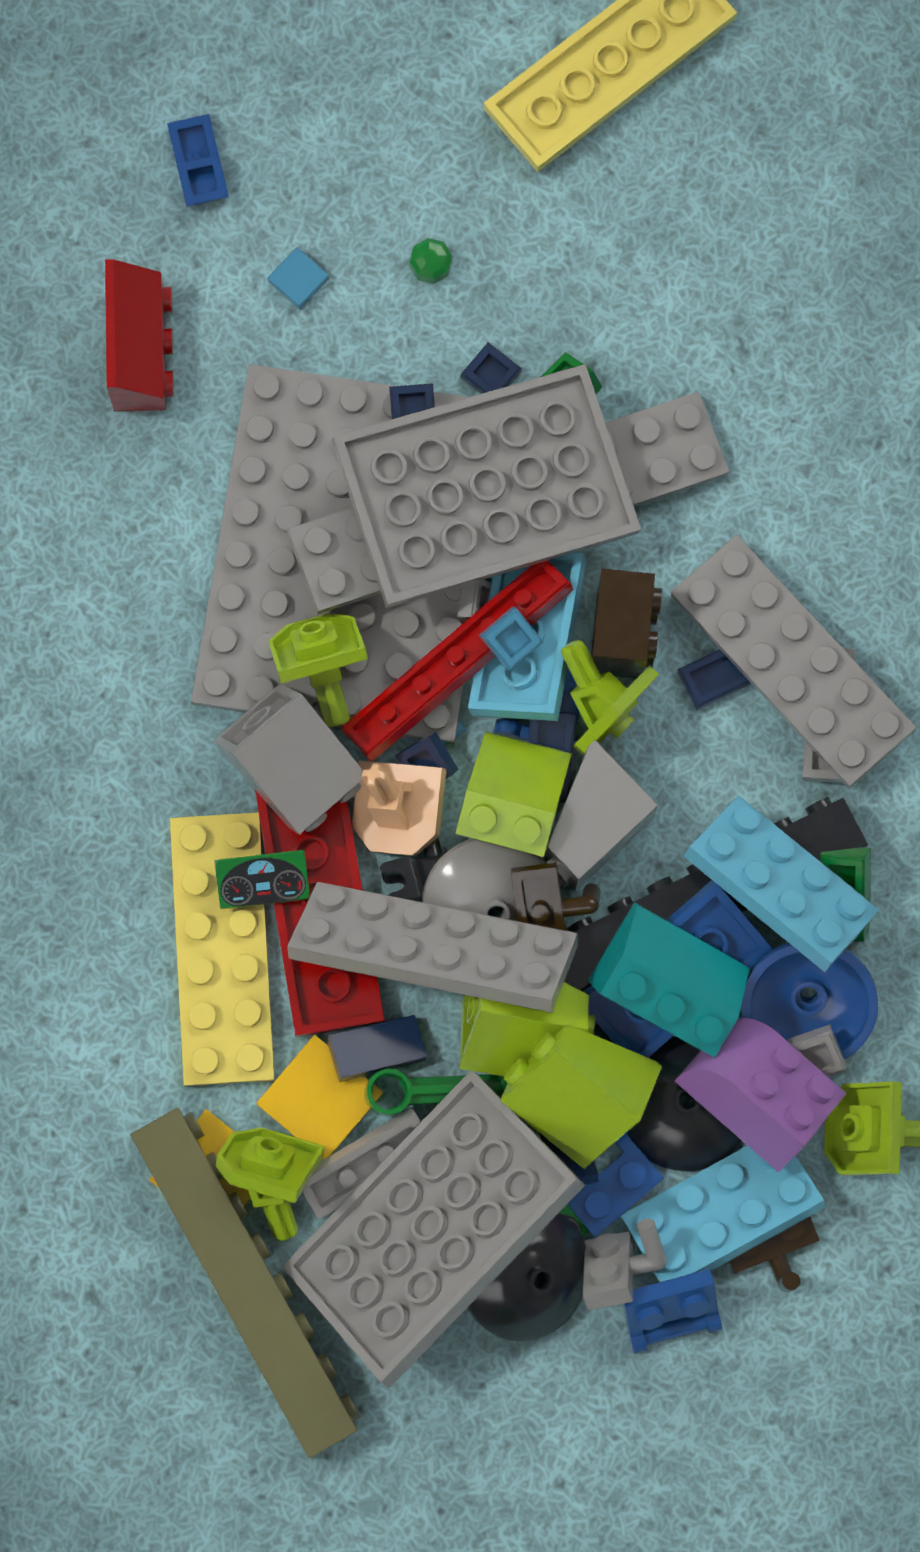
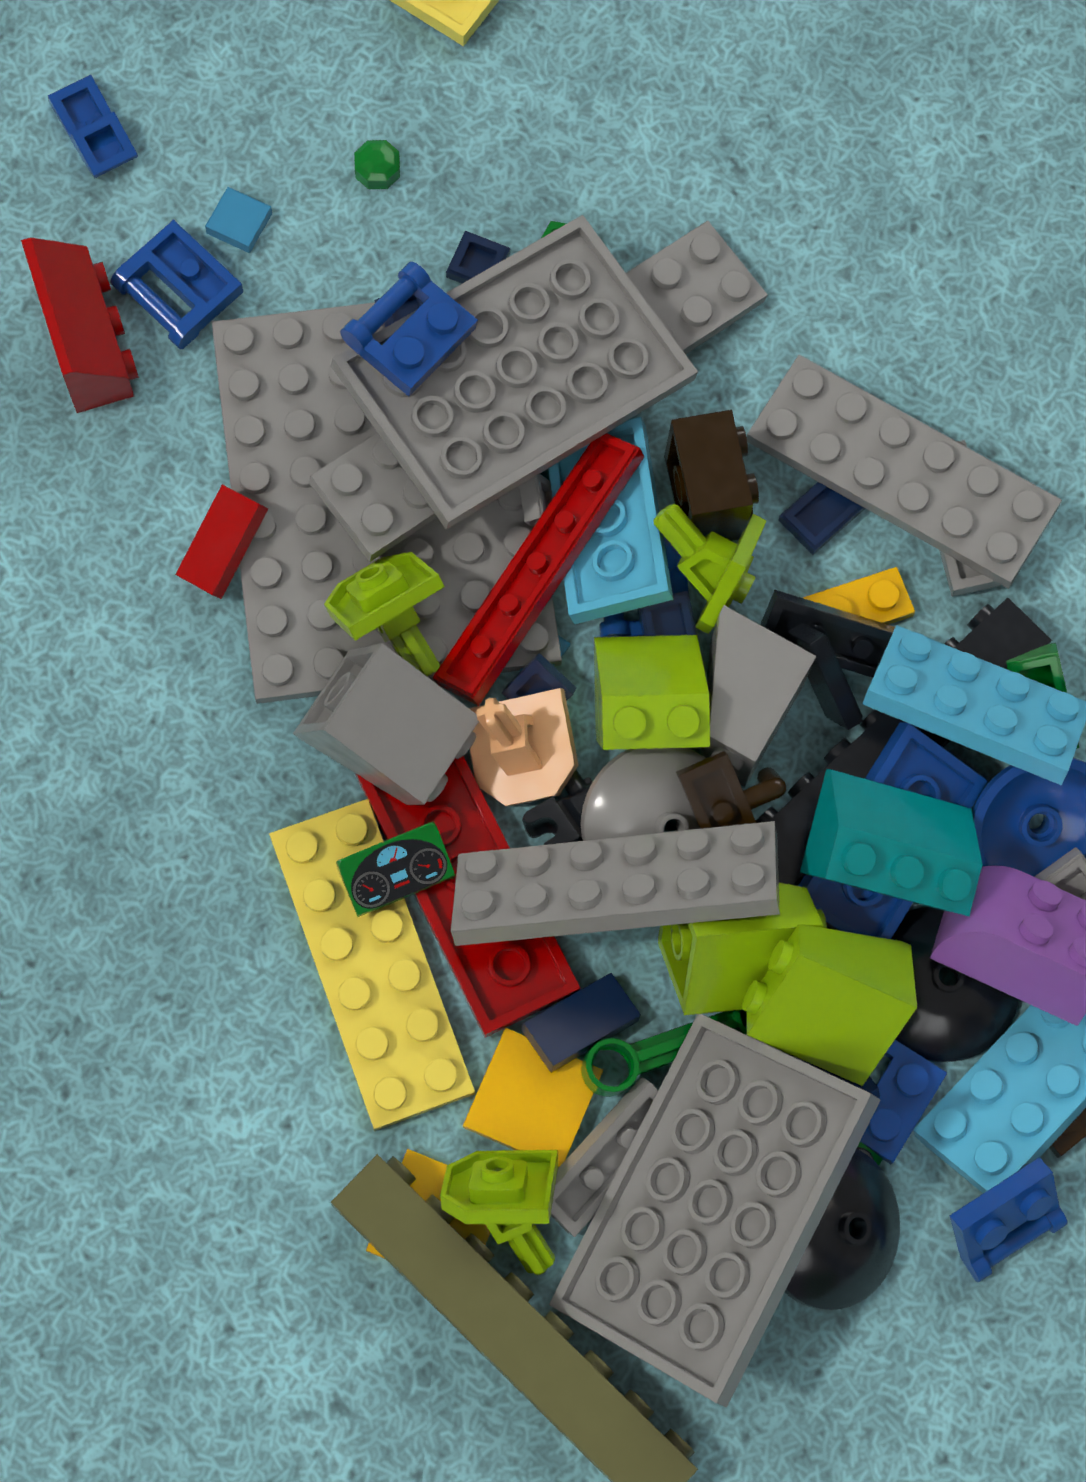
camera: 20 degrees left, 5 degrees down
dark azure tile [479,607,543,671] -> none
light grey plate [583,1219,667,1310] -> none
none -> blue plate [110,219,243,349]
none -> red tile [175,484,268,599]
none -> blue plate [340,262,478,397]
none -> black plate [760,590,895,678]
none -> black tile [787,623,863,730]
none -> yellow plate [803,567,915,625]

